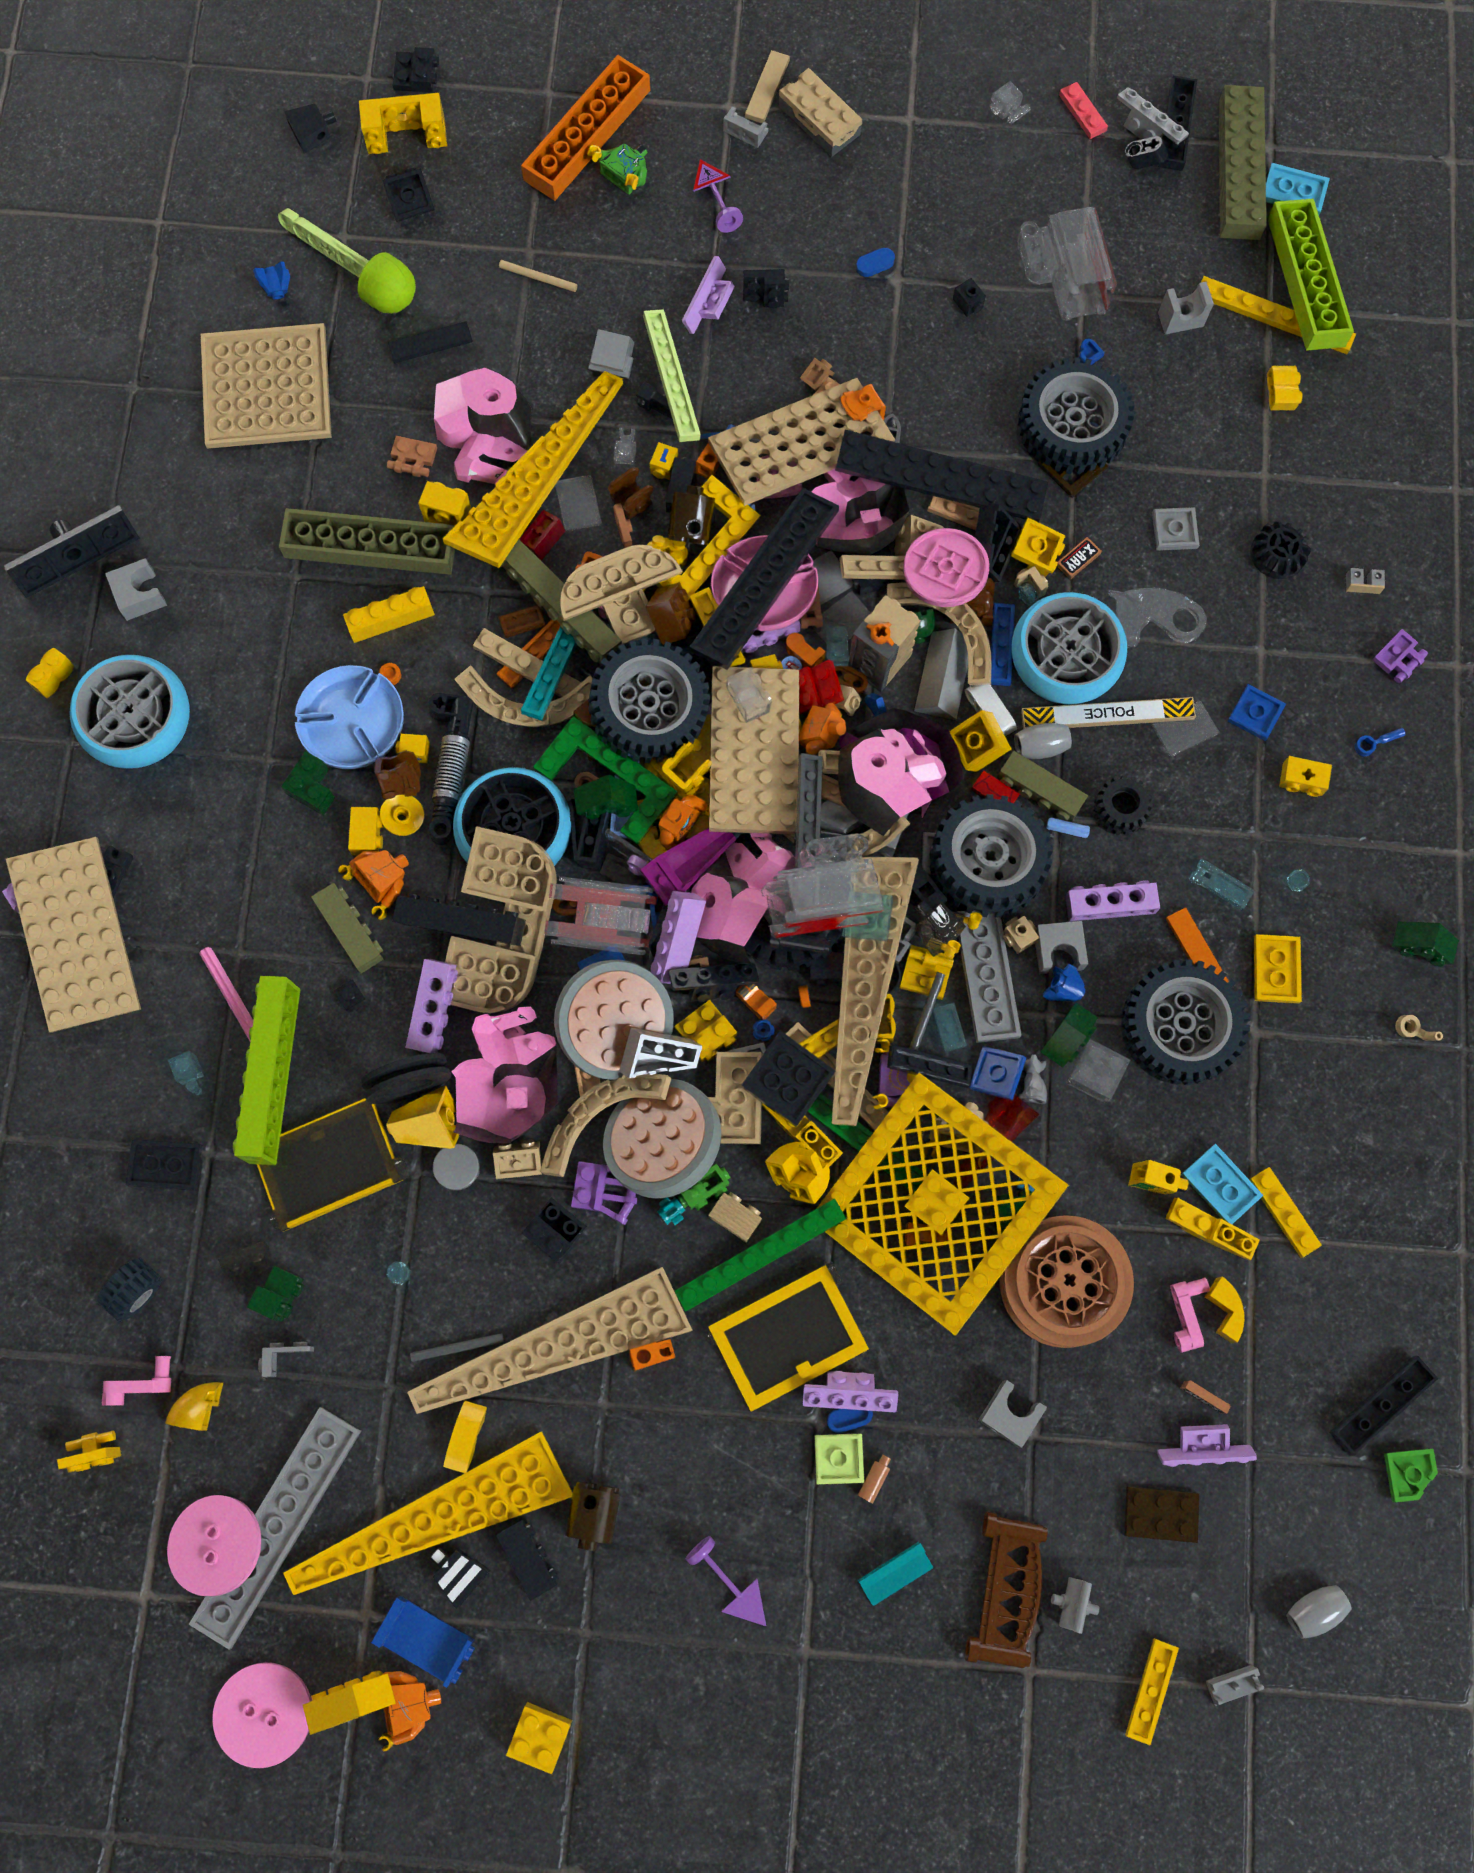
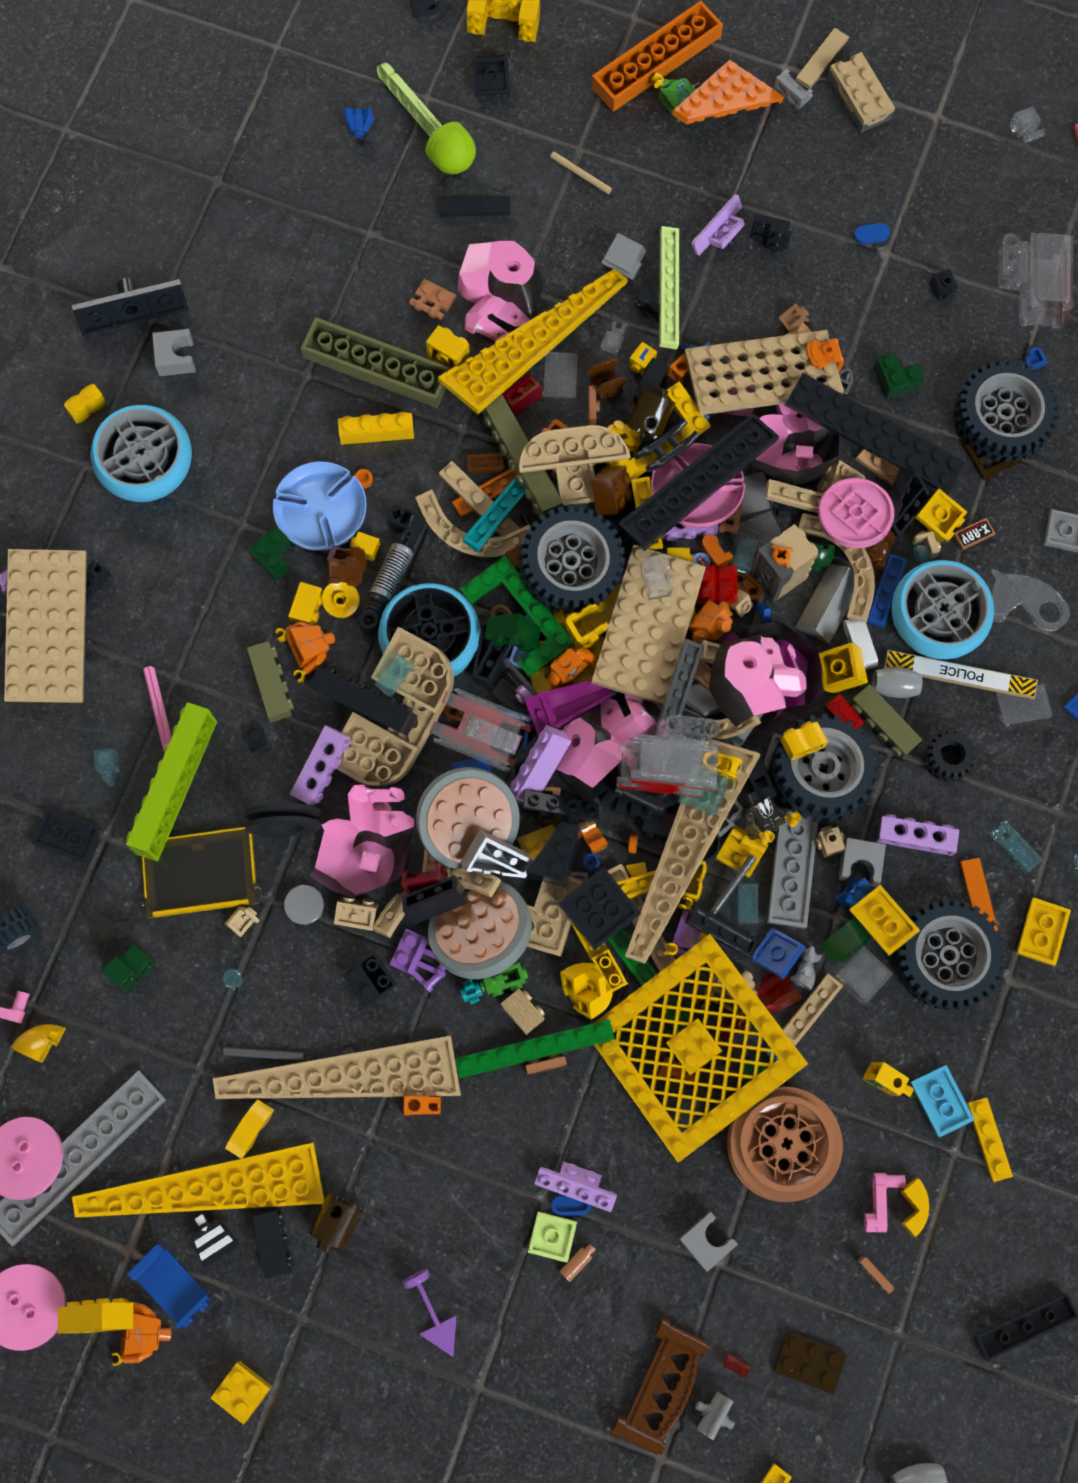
camera: 15 degrees right, 0 degrees up
tan plate [201,323,332,449] -> none
light grey bracket [258,1342,314,1377] -> none
yellow slope [386,1086,460,1149] -> none
medium lavender piece [693,159,743,233] -> none
clear smoke door [706,1262,869,1412] -> none
teal panel [858,1542,933,1606] -> none
light blue axle [1046,818,1090,838] -> none
lavender bracket [1157,1424,1257,1467] -> none
yellow slope [1165,1198,1260,1260] -> none
bright green plate [1384,1449,1438,1502] -> none
none -> tan bracket [225,906,260,937]
none -> clear light blue plate [374,654,415,697]
none -> dark red hinge [401,864,446,894]
none -> black brick [402,875,467,924]
none -> black wedge [526,821,583,888]
none -> nougat plate [526,1054,567,1075]
none -> yellow tile [626,862,647,877]
none -> black piece [634,418,700,472]
none -> orange wing [672,60,784,124]
none -> yellow piece [702,751,742,780]
none -> clear red pin [723,1354,751,1378]
none -> yellow brick [780,721,828,761]
none -> tan tile [783,973,843,1046]
none -> yellow plate [850,885,920,956]
none -> dark green brick [873,353,925,399]

